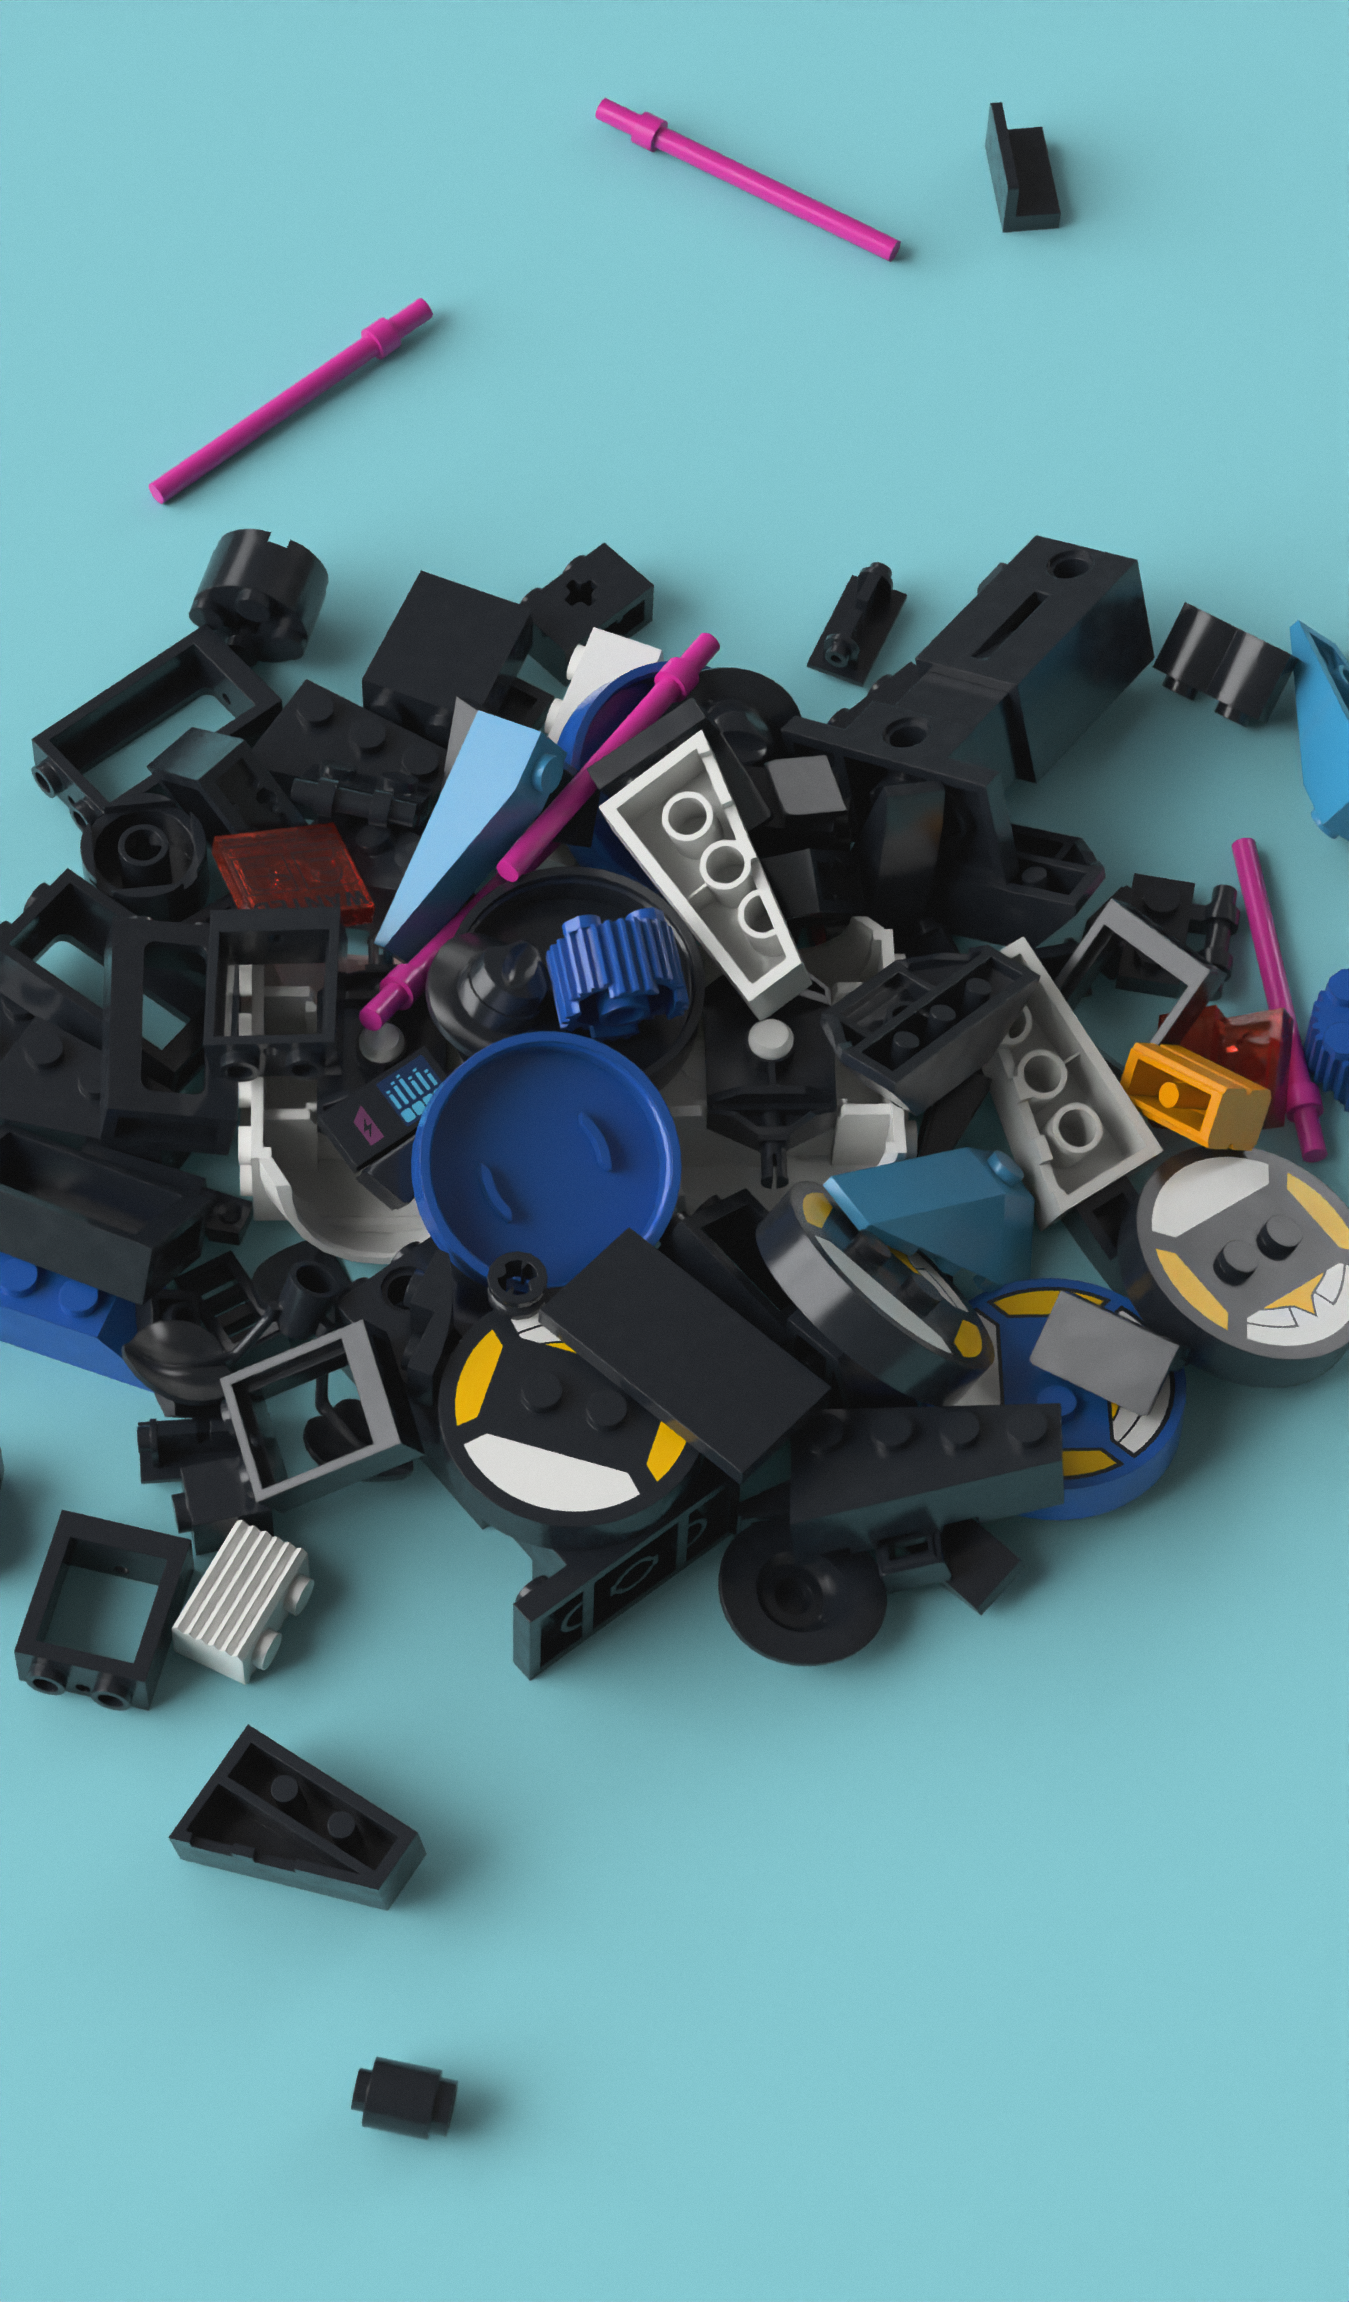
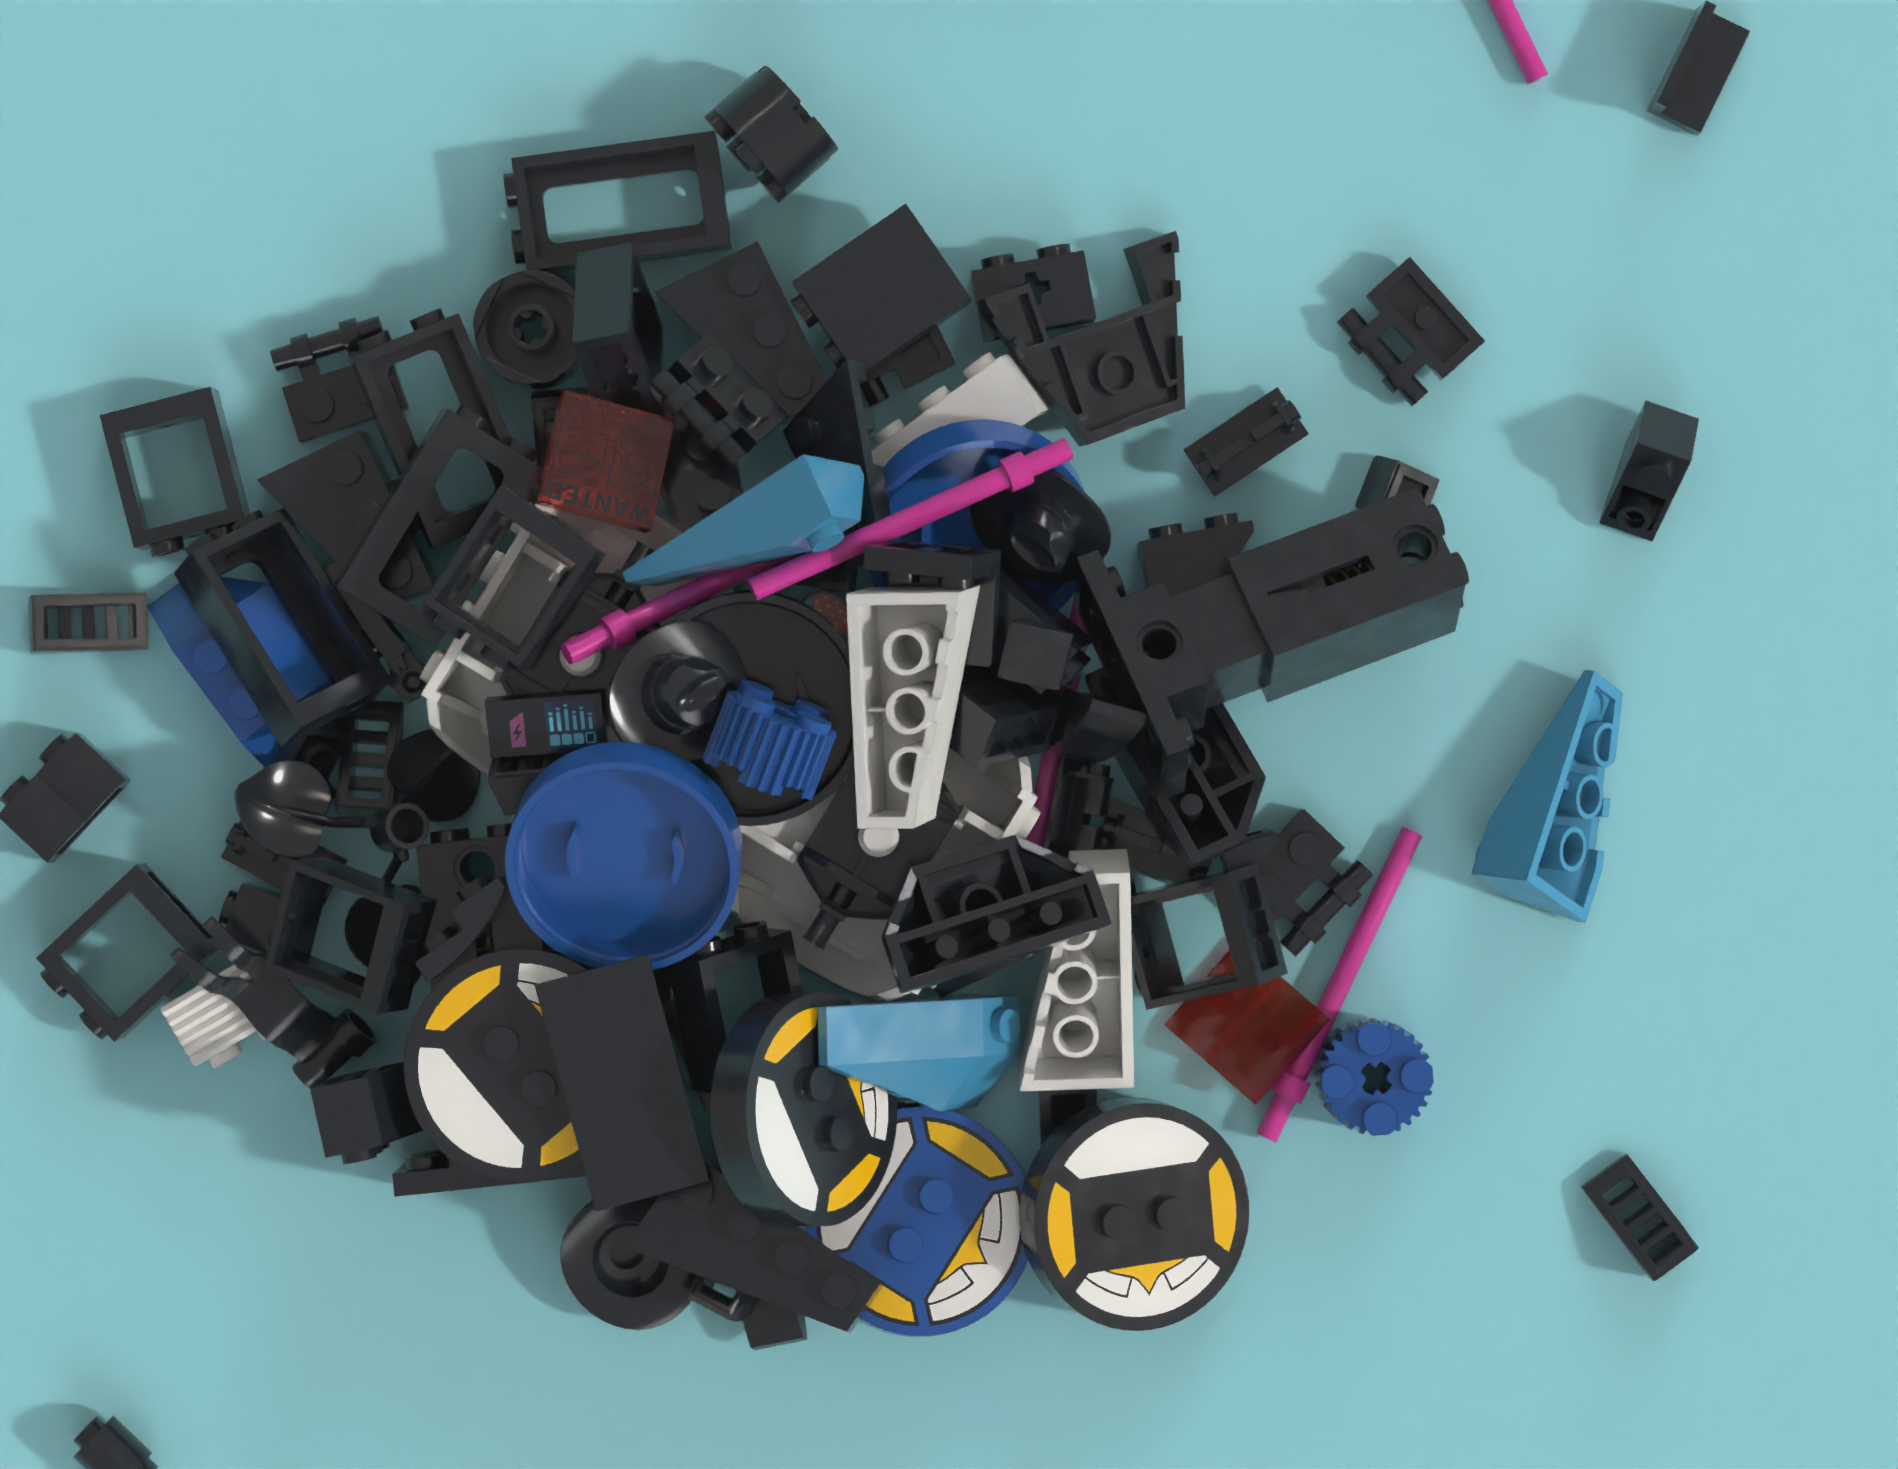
camera: 35 degrees right, 30 degrees up
black wedge [168,1725,427,1911] -> none
black bush [487,1251,548,1320] -> none
panel [1030,1290,1191,1416] -> none
light orange brick [1120,1042,1272,1151] -> none
black brick [1153,602,1299,728] -> none
none -> black flag [170,916,377,1089]
none -> black wedge [310,1061,423,1165]
none -> black wing [976,231,1185,447]
none -> black plate [1337,257,1485,406]
none -> black slope [1599,400,1699,541]

